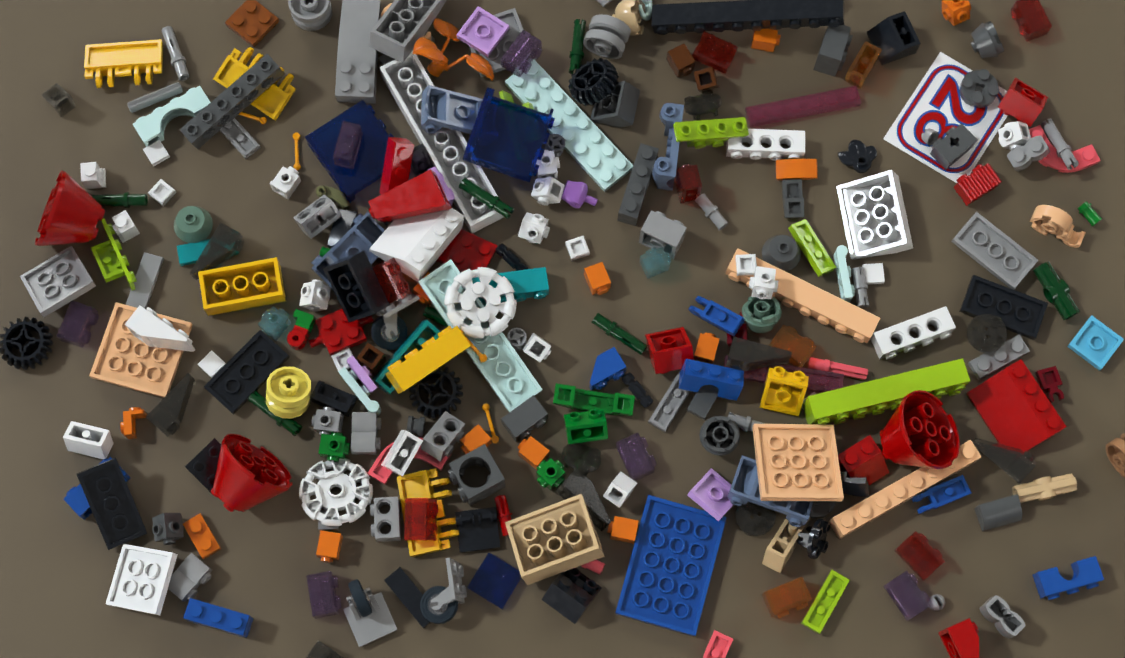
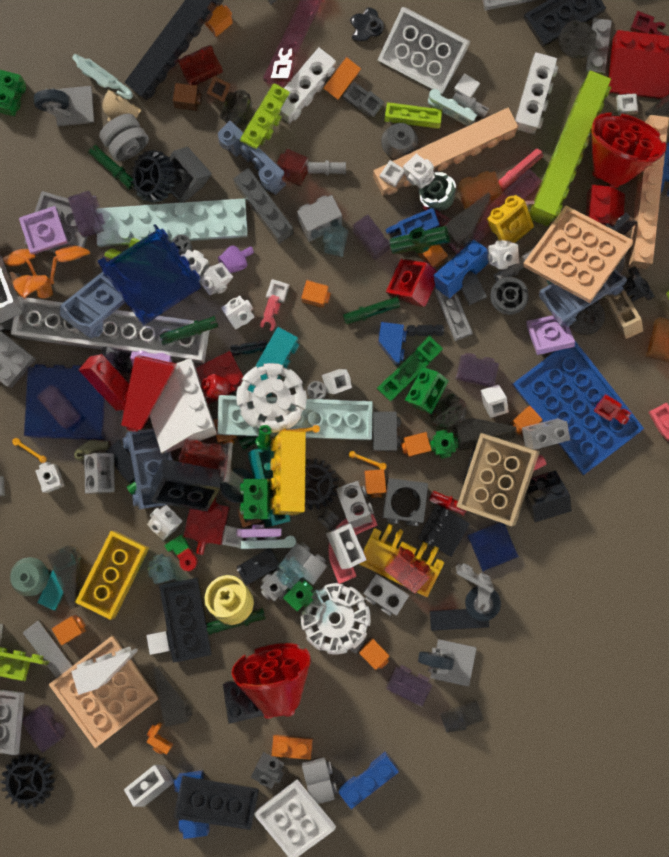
camera: 50 degrees left, 10 degrees up
none -> orange brick [52,615,86,646]
none -> red head [201,374,231,401]
none -> green brick [240,479,270,519]
none -> green pin [255,425,272,450]
none -> coral plate [260,295,281,331]
none -> plate [271,49,295,82]
none -> clear light blue brick [276,556,307,589]
none -> clear purple brick [353,215,390,260]
none -> dark green piece [390,226,450,254]
none -> white brick [488,240,519,270]
none -> light grey brick [522,418,570,450]
none -> red plate [594,394,631,425]
none -> white tile [616,94,638,115]

